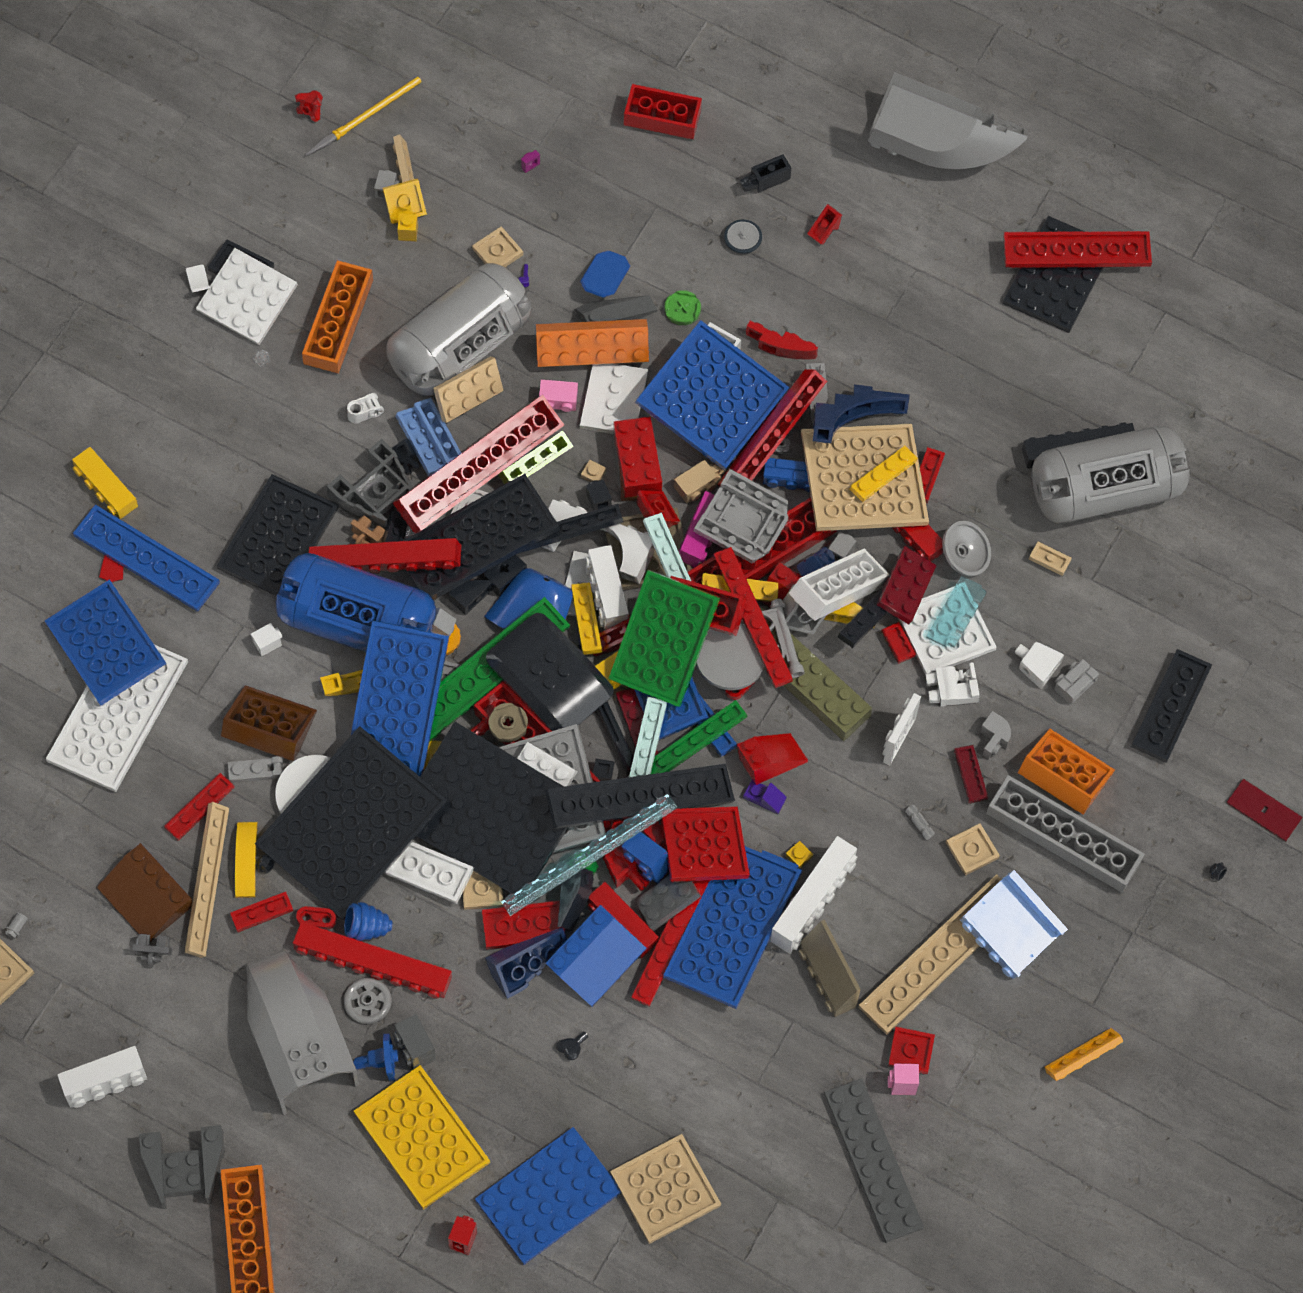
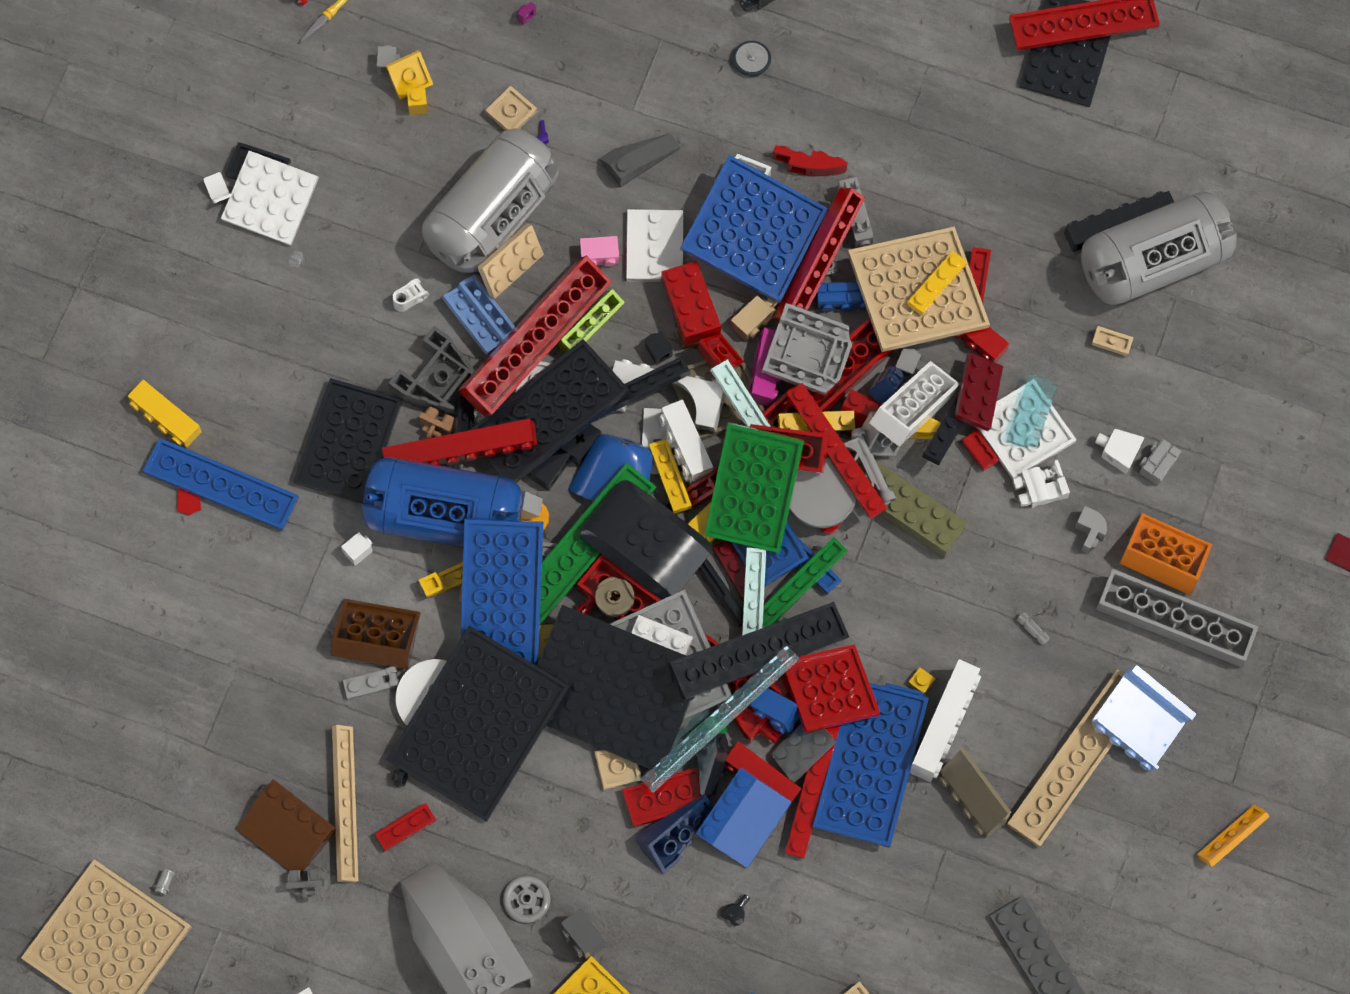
camera: 10 degrees left, 5 degrees up
blue plate [45,579,167,706] -> none
white plate [46,645,188,792] -> none
red tile [164,773,235,841] -> none
yellow slope [235,822,258,898] -> none
red brick [293,922,452,999] -> none
red plate [296,906,336,930] -> none
orange brick [302,260,373,374] -> none
blue piece [344,902,393,941] -> none
blue piece [353,1034,399,1082] -> none
white plate [386,842,474,904] -> none
black plate [392,439,419,474] -> none
tan plate [393,134,414,183] -> none
orange brick [536,319,649,367] -> none
blue shield [580,251,630,297] -> none
tan plate [581,460,606,482] -> none
black plate [593,758,615,781] -> none
bright green tile [665,290,701,325] -> none
red slope [737,733,808,785] -> none
dark purple slope [743,780,787,814] -> none
red slope [807,204,842,245] -> none
dark blue arch [813,384,910,443] -> none
white plate [882,693,921,766] -> none
bright pink brick [887,1064,919,1095] -> none
red plate [888,1027,935,1075] -> none
light grey dish [943,521,991,576] -> none
tan plate [946,823,1000,876] -> none
dark red plate [954,745,988,804] -> none
black plate [1131,649,1212,763] -> none
black plate [1209,862,1227,881] -> none

